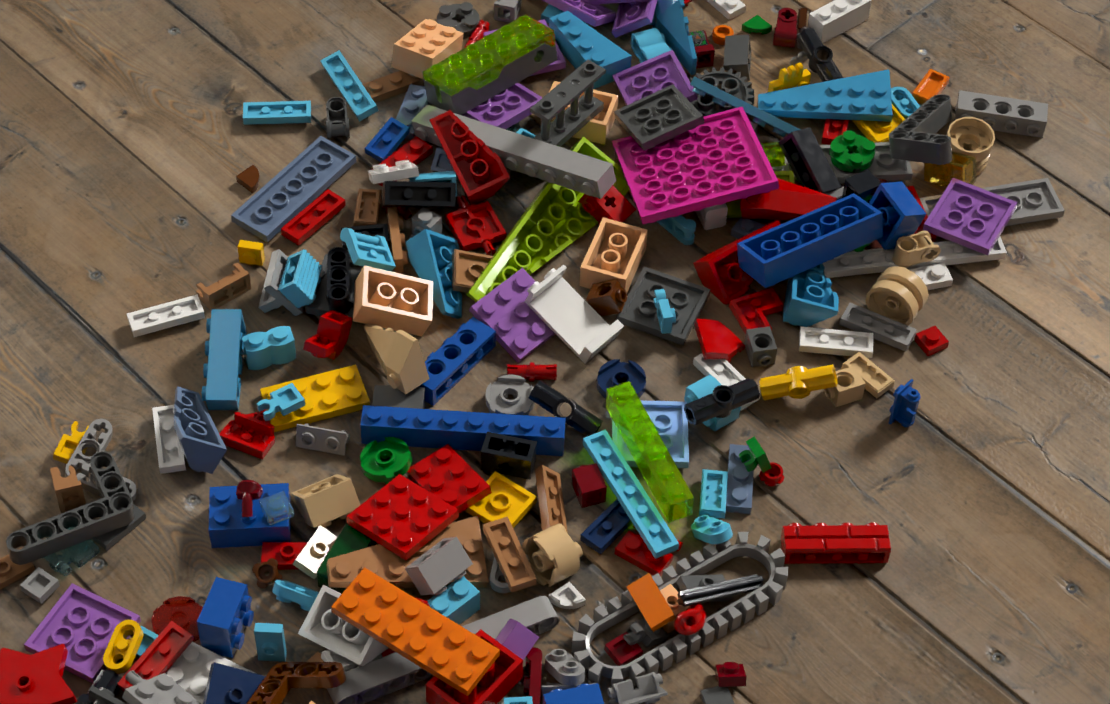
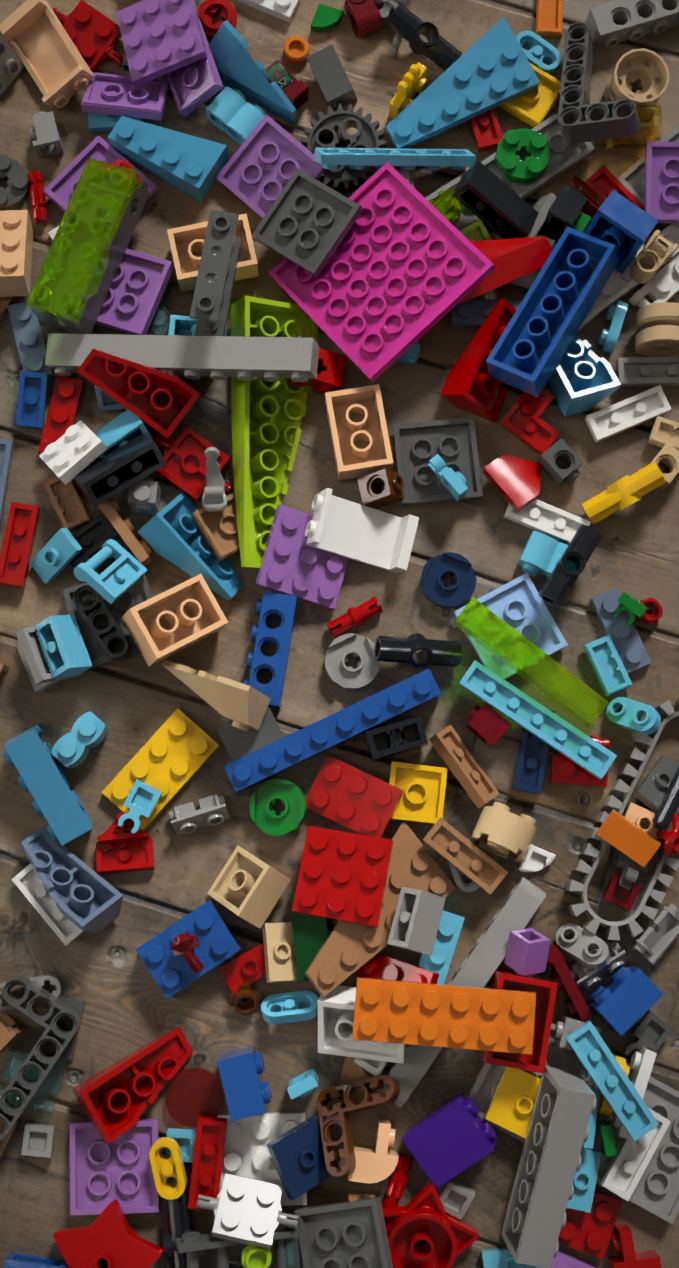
camera: 30 degrees left, 30 degrees up
clear light blue plate [259,491,294,526] -> none
red brick [303,310,353,360] -> none
none -> medium azure plate [29,527,82,584]
none -> red wedge [72,1027,193,1144]
none -> light grey piece [202,447,227,512]
none -> medium azure plate [598,300,628,354]

